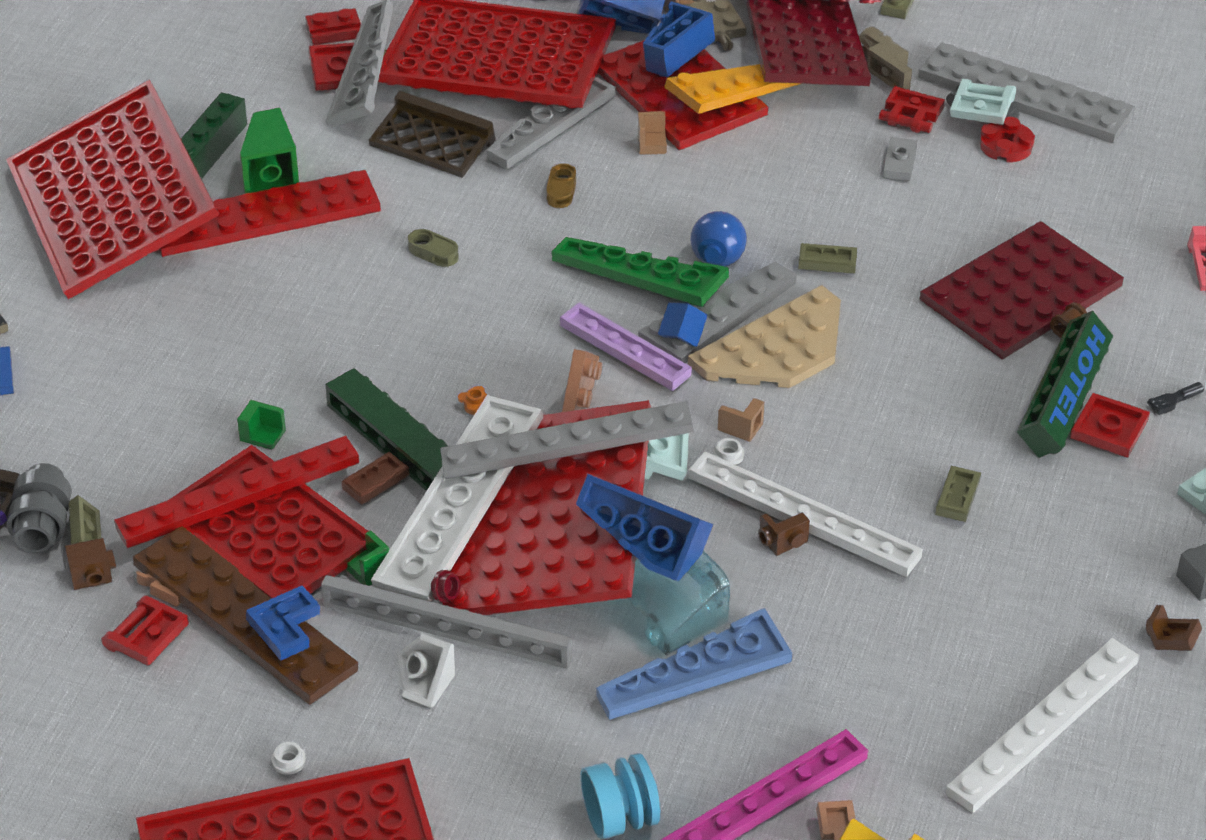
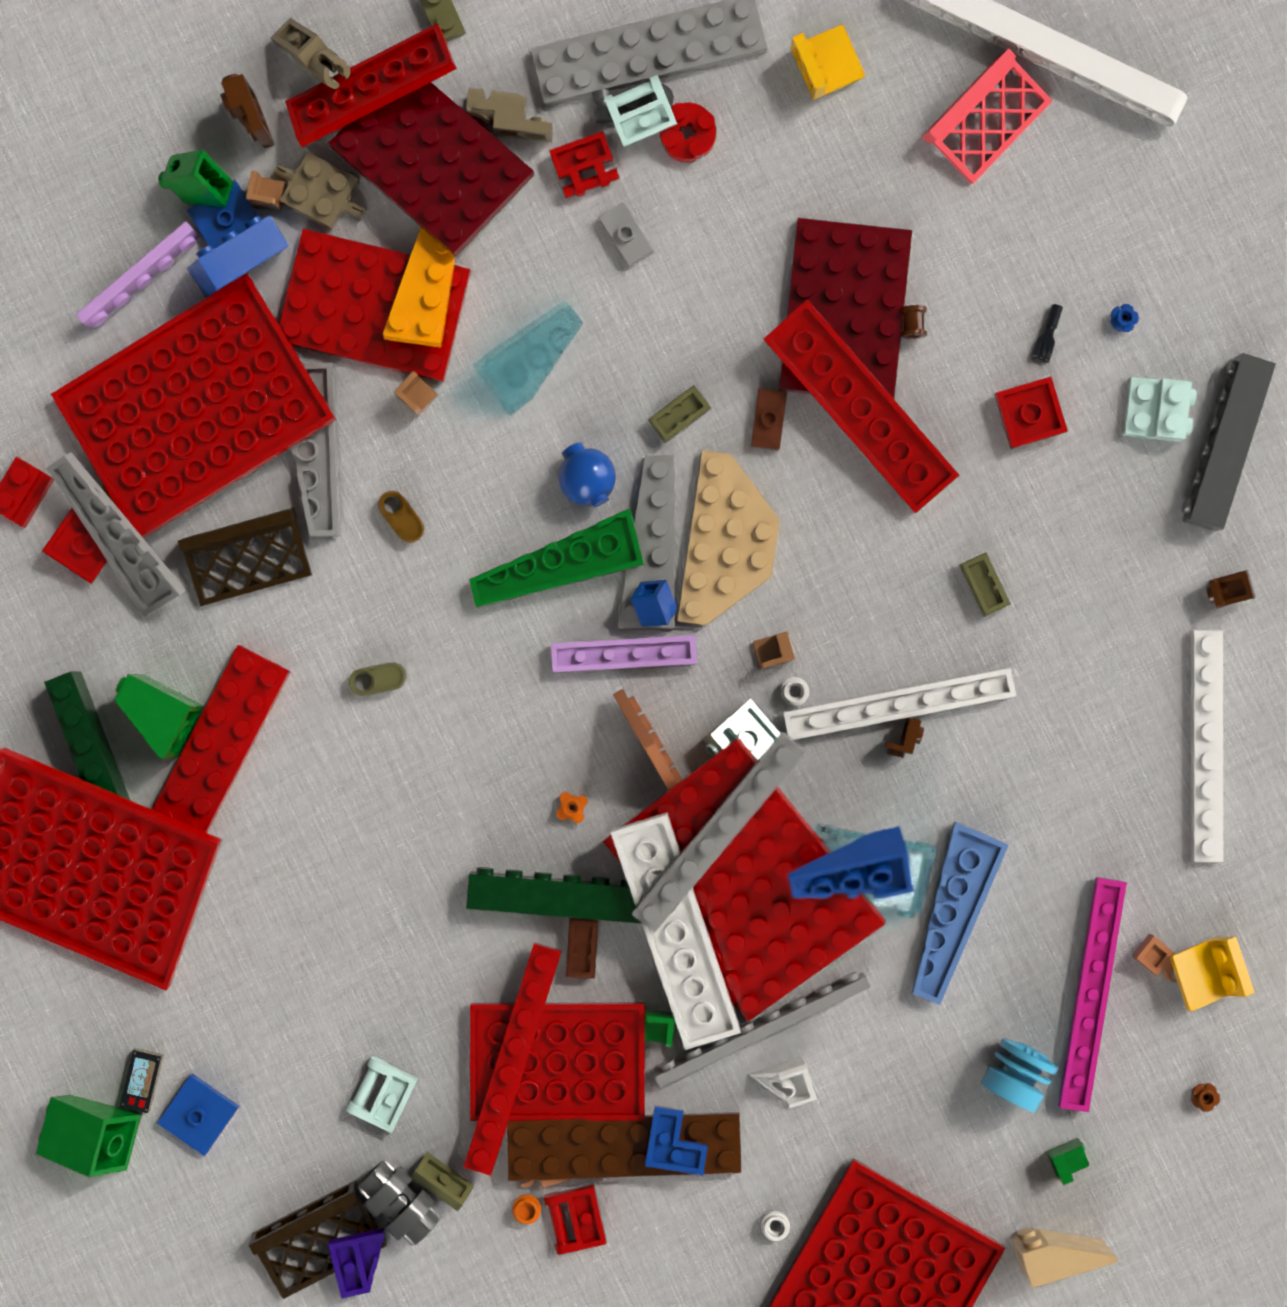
camera: 40 degrees left, 45 degrees up
reddish brown brick [65,538,116,590] -> none
green panel [237,400,286,450] -> none
dark red plate [431,570,460,603] -> none
blue wedge [643,1,715,77] -> none
dark green brick [1017,310,1113,458] -> none
none -> light aqua plate [346,1056,418,1133]
none -> clear light blue wedge [472,300,583,416]
none -> orange plate [512,1194,541,1224]
none -> copper plate [751,389,787,450]
none -> red plate [763,299,960,514]
none -> yellow bracket [790,25,865,100]

